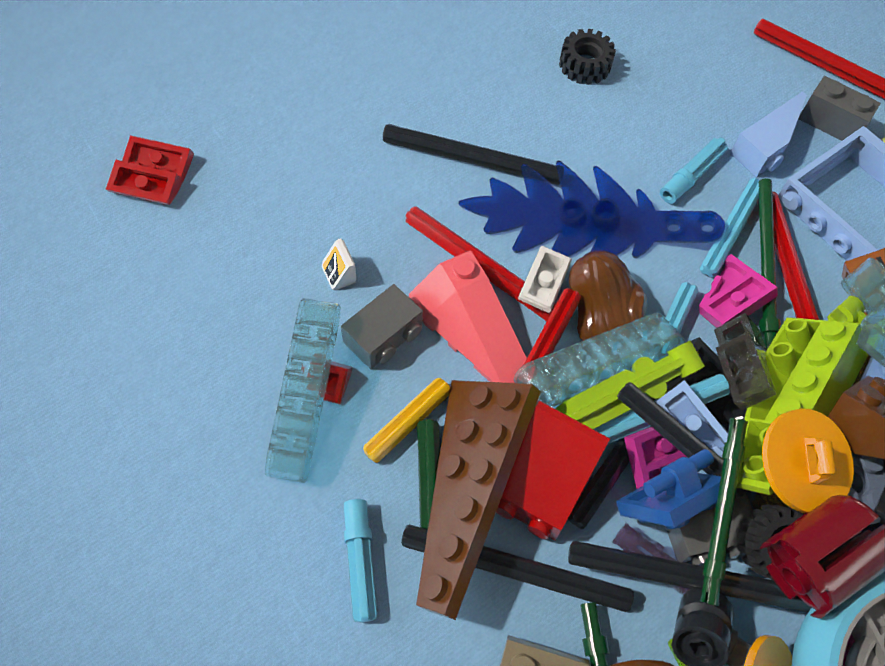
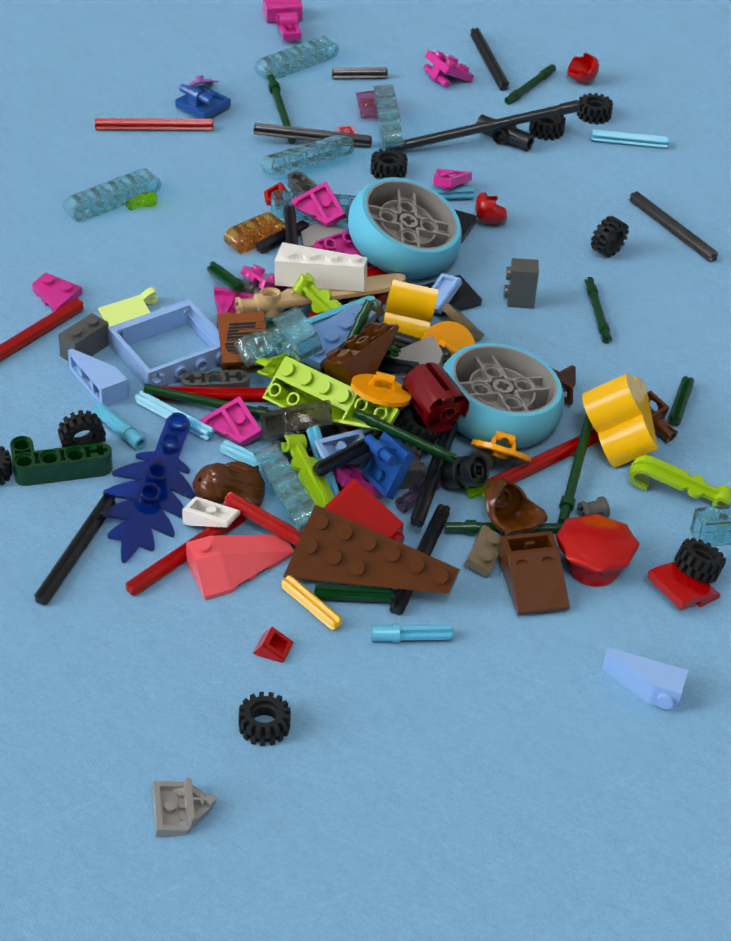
camera: 85 degrees left, 20 degrees down
red slope [106,135,194,205] -> none
clear light blue beam [265,298,341,483] -> none
white slope [322,238,357,290] -> none
dark grey brick [341,284,423,369] -> none
none -> dark green beam [10,436,113,486]
none -> black tyre [58,410,106,447]
none -> light grey slope [152,777,217,837]
none -> dark grey beam [181,369,250,387]
none -> black tyre [239,692,291,747]

